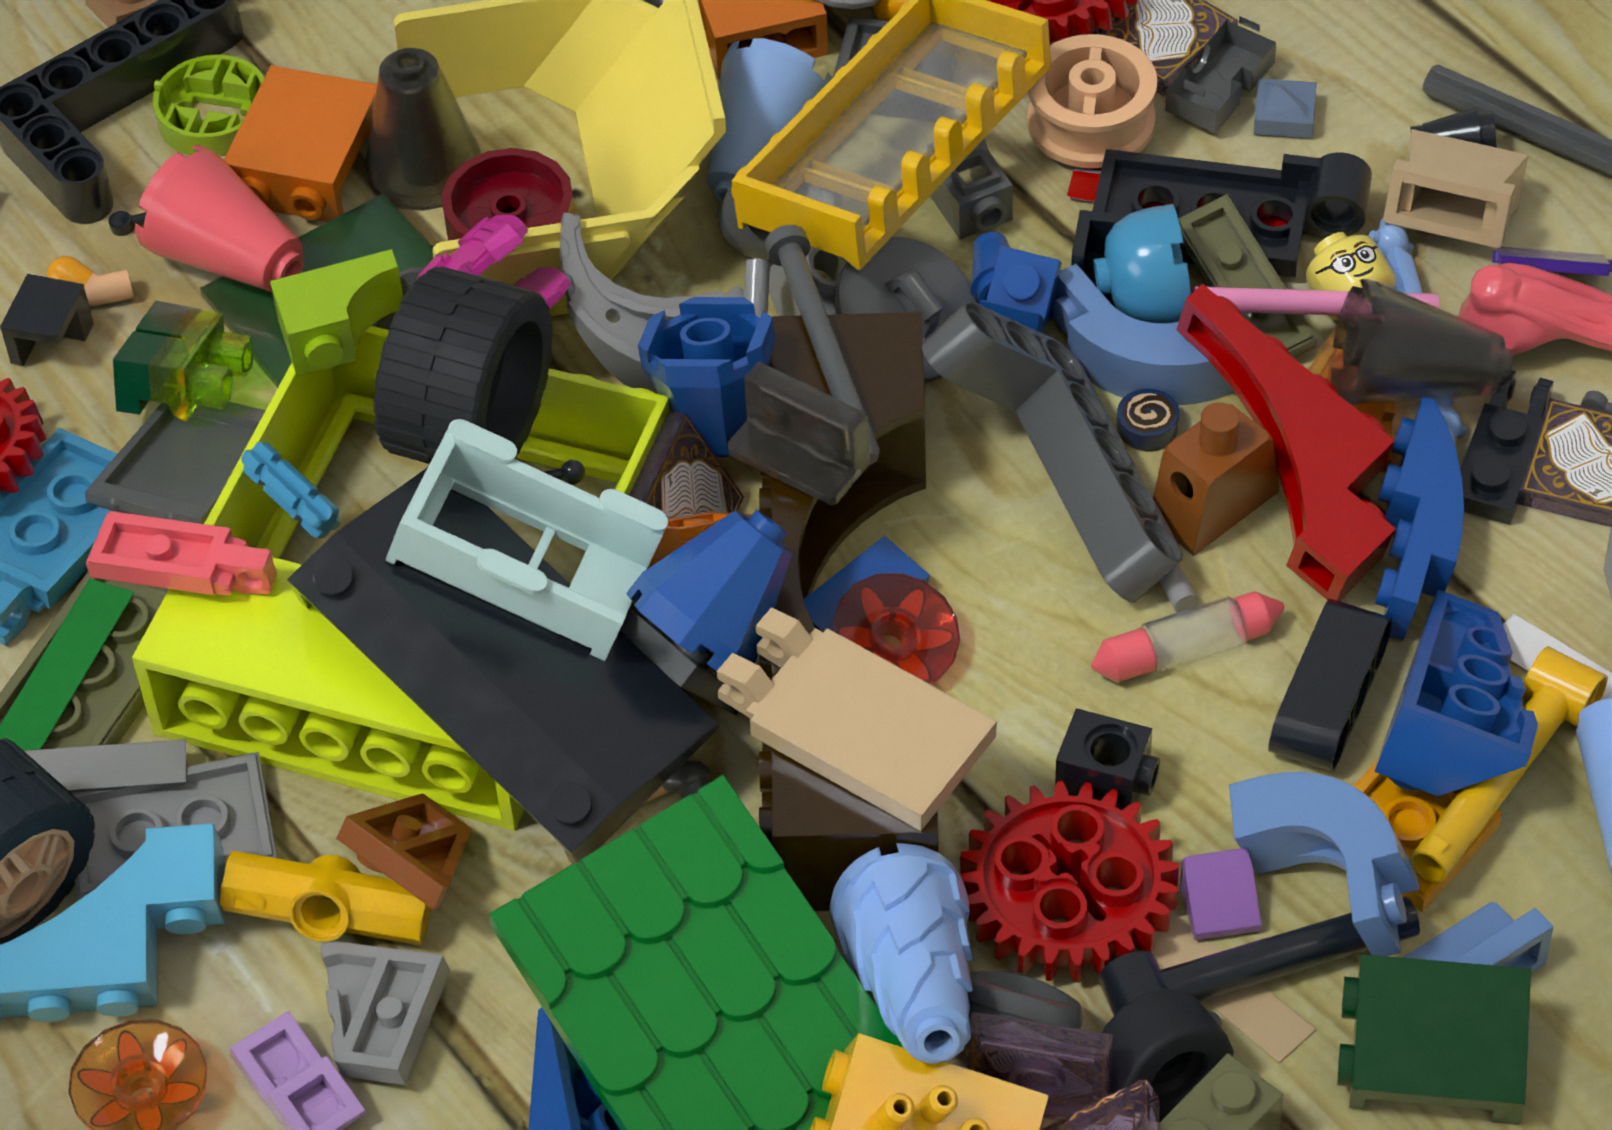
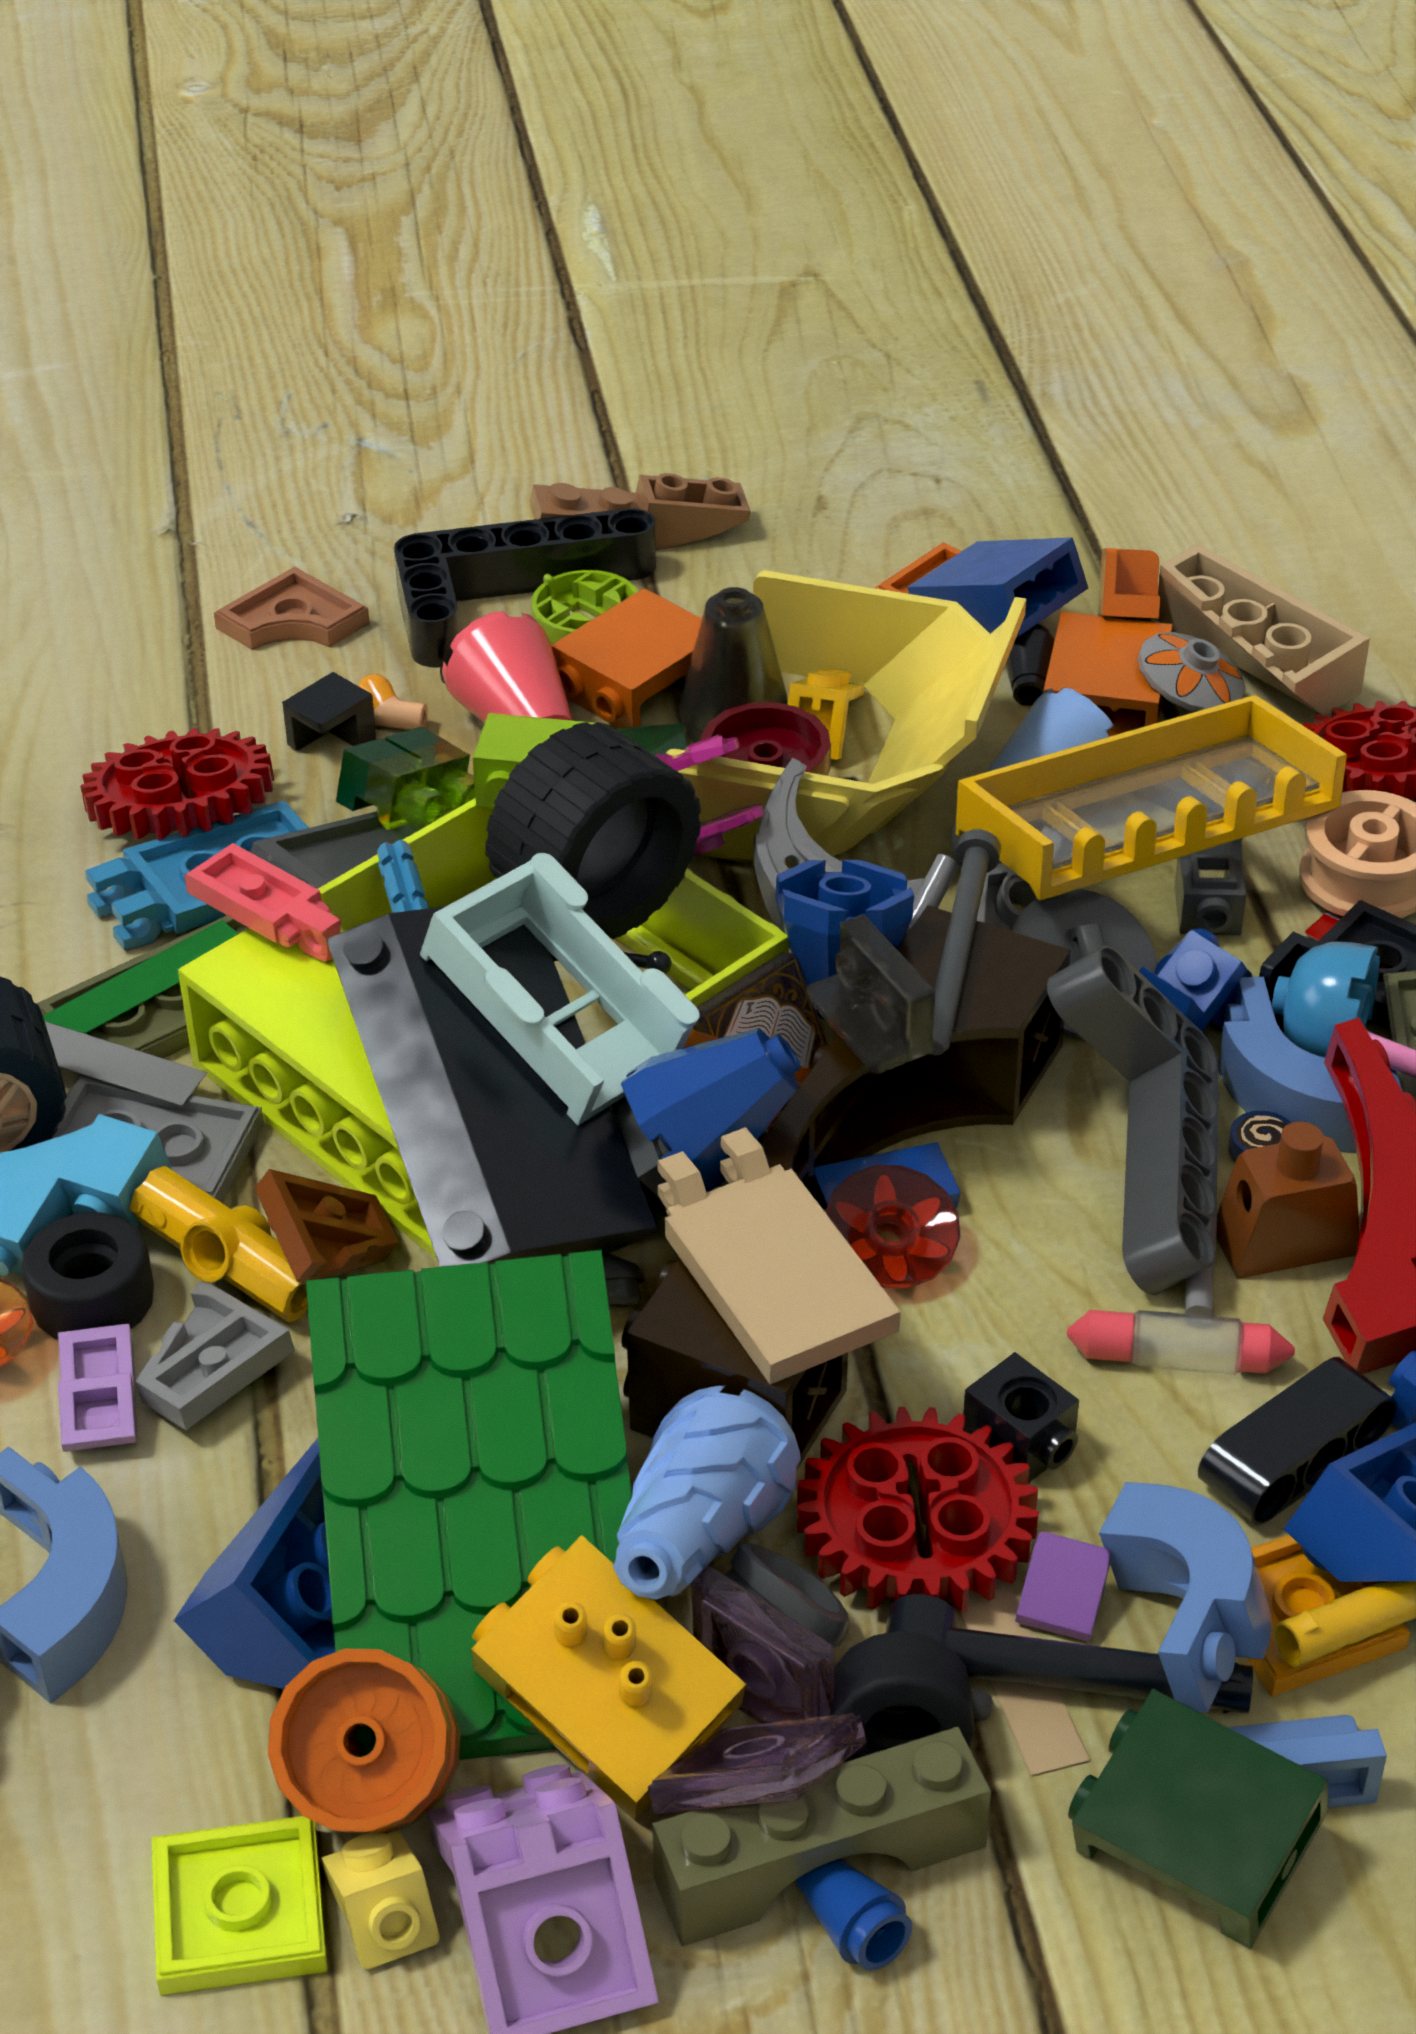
camera: 25 degrees right, 10 degrees down
none -> black tyre [21,1212,154,1340]
none -> yellow bracket [787,668,864,760]

